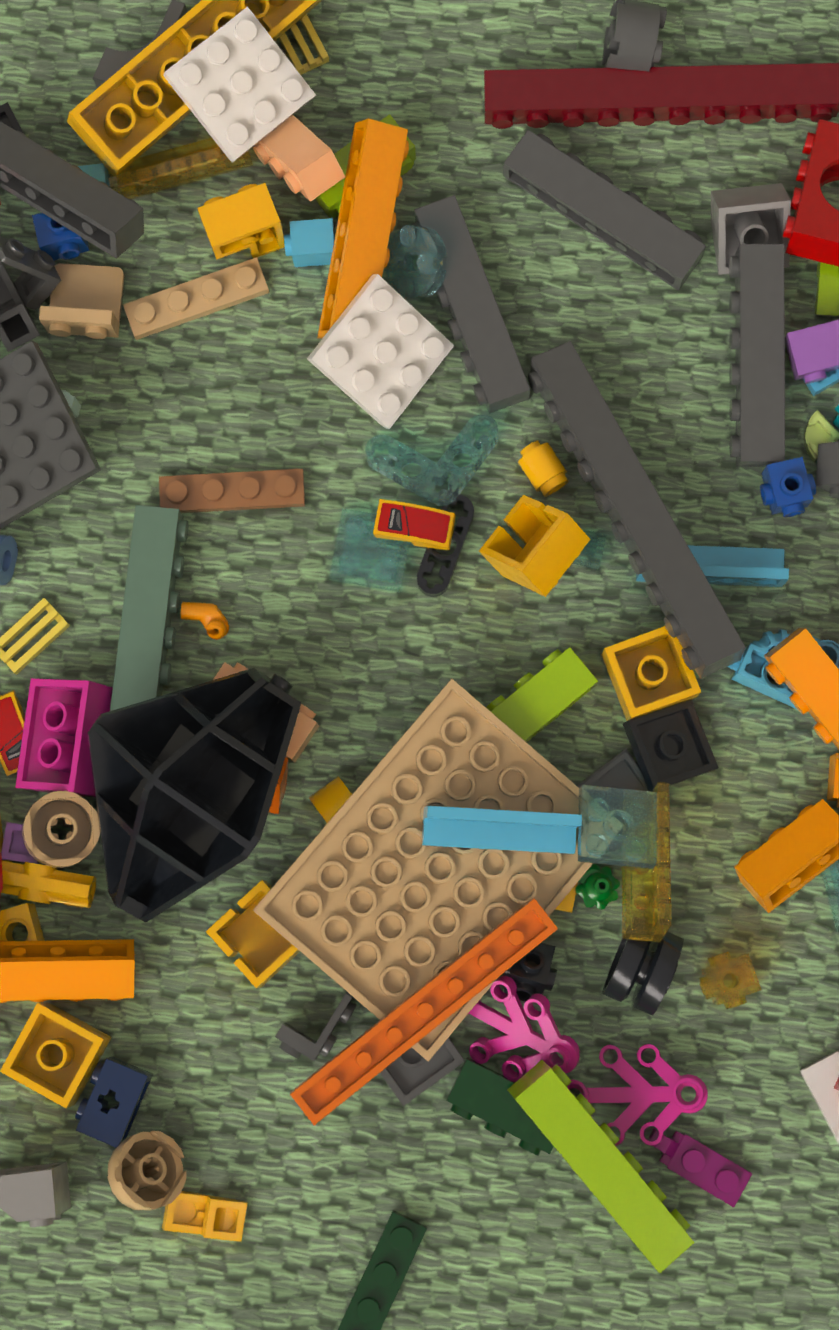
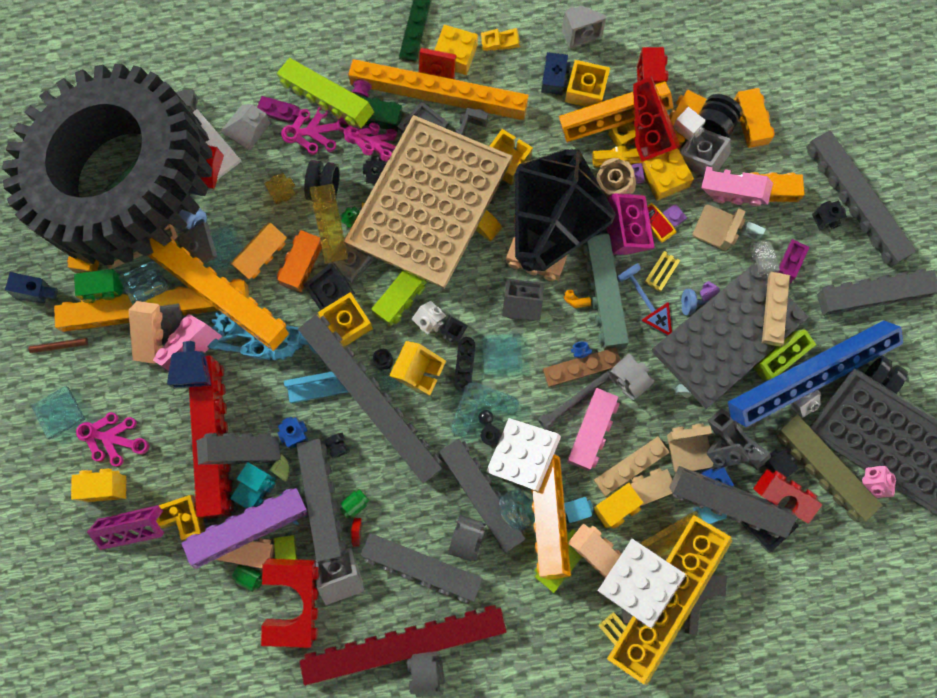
camera: 160 degrees right, 5 degrees down
tan cylinder [108,1131,186,1210] -> none
orange plate [290,898,558,1125] -> none
slope [373,499,456,550] -> none
medium azure fence [422,806,582,854] -> none
yellow brick [518,440,569,497] -> none
clear light blue plate [578,785,657,869] -> none
none -> light grey slope [221,104,271,151]
none -> orange brick [277,230,324,293]
none -> black wheel [325,433,350,459]
none -> green brick [340,489,370,518]
none -> light orange brick [348,59,529,120]
none -> magenta wheel [351,79,372,98]
none -> red tile [351,518,362,547]
none -> black wheel [373,348,393,371]
none -> white brick [412,301,447,335]
none -> red plate [419,48,457,80]
none -> yellow brick [434,25,478,75]
none -> black brick [440,314,468,342]
none -> dark grey brick [448,515,486,562]
none -> black plate [478,410,501,445]
none -> dark grey slope [502,279,544,321]
none -> dark grey piece [537,369,611,430]
none -> bright pink brick [567,388,620,471]
none -> blue plate [571,342,592,358]
none -> light grey brick [608,353,655,400]
none -> medium blue piece [617,263,672,336]
none -> tan brick [630,468,672,507]

